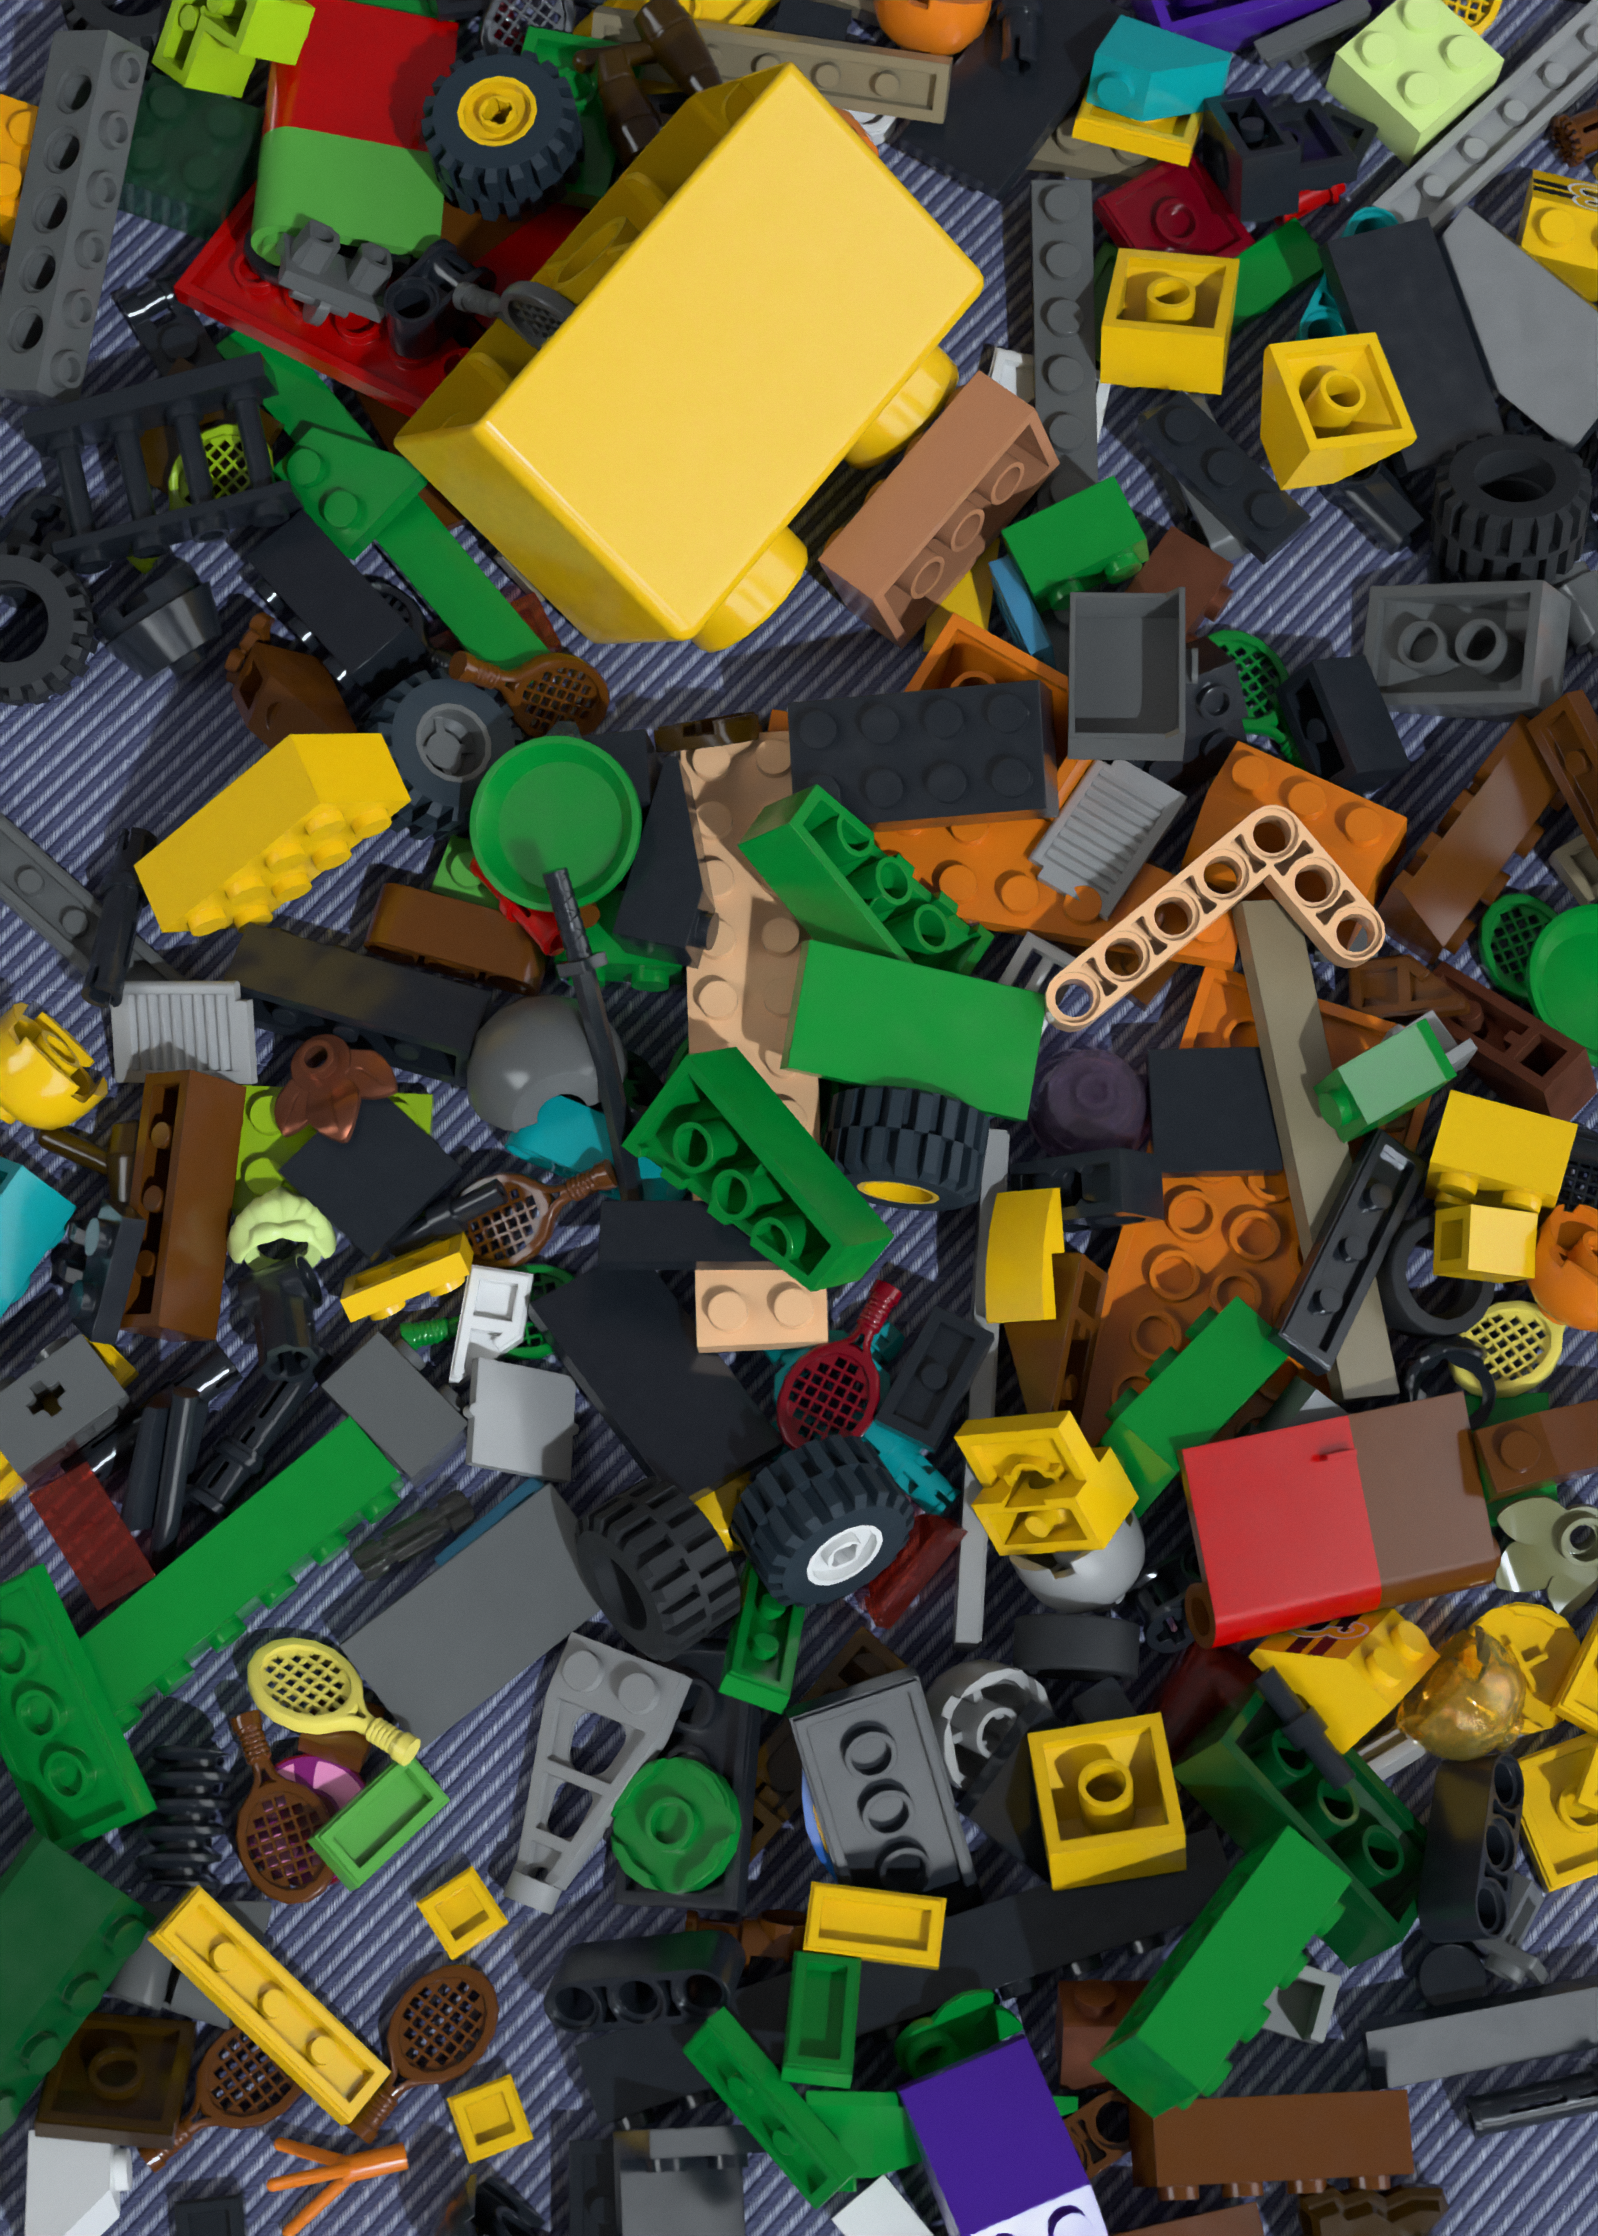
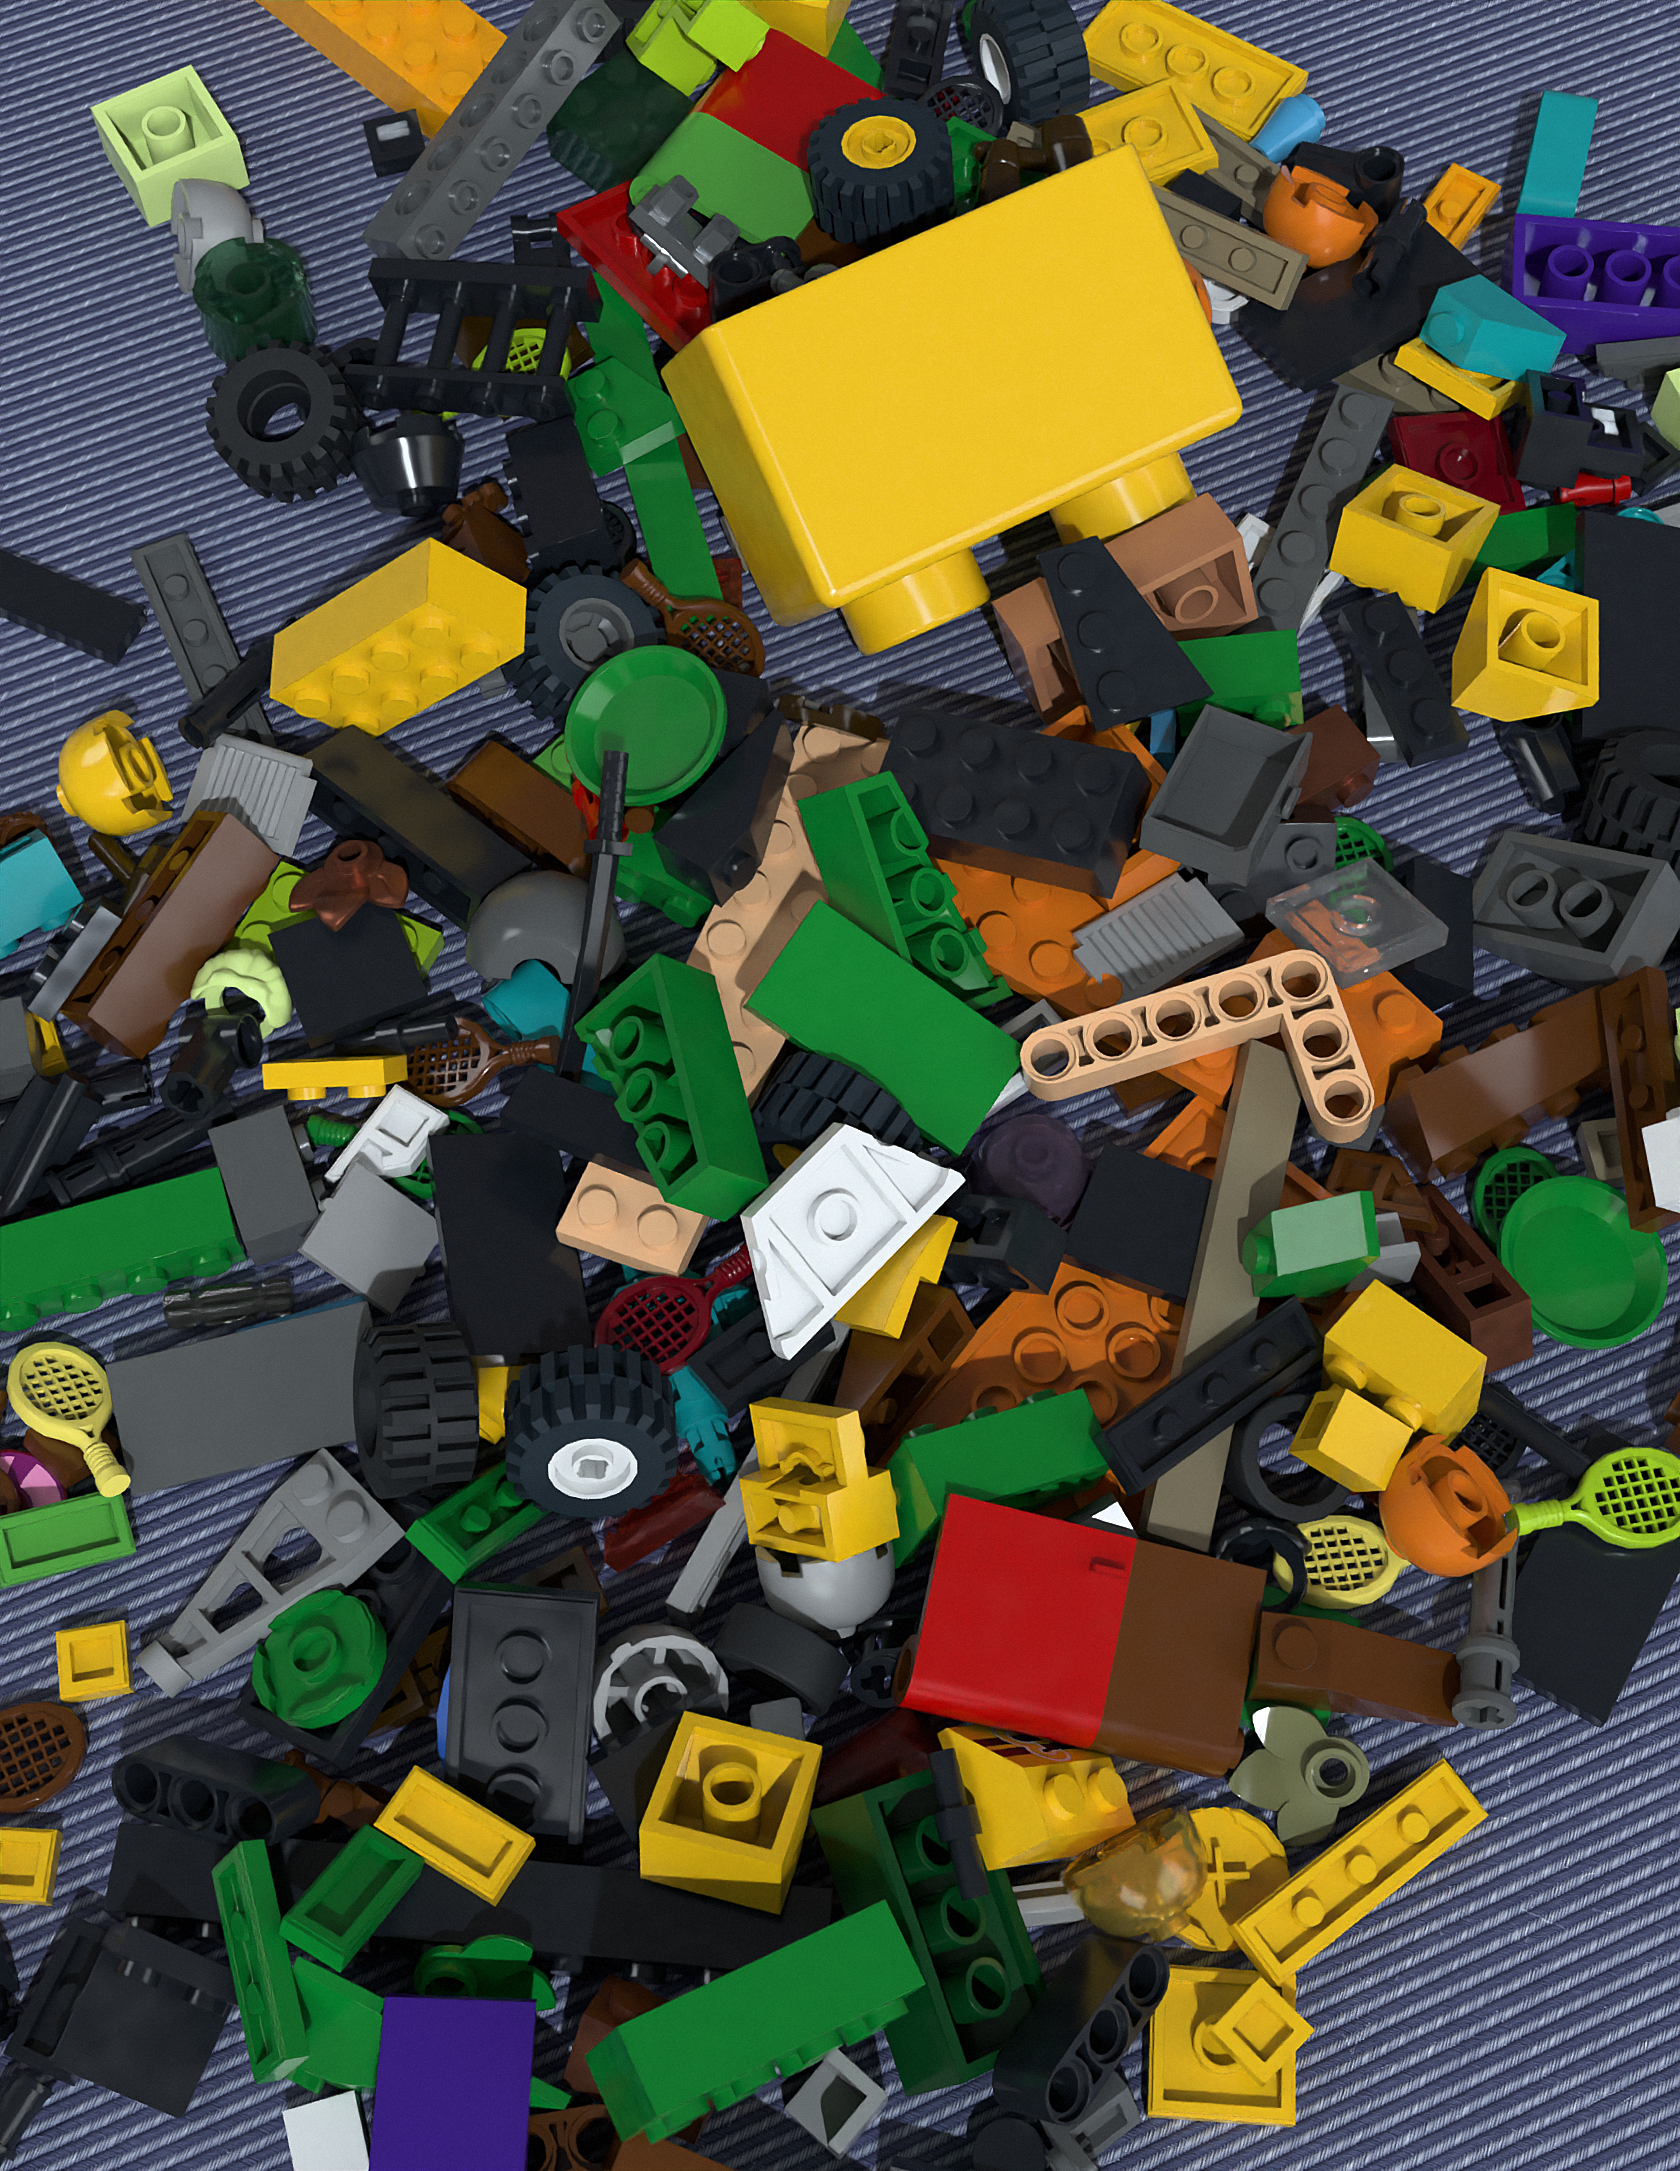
camera: 30 degrees right, 10 degrees down
none -> white wing [740,1122,966,1360]
none -> black wing [1035,535,1215,735]
none -> clear tile [1265,857,1449,990]

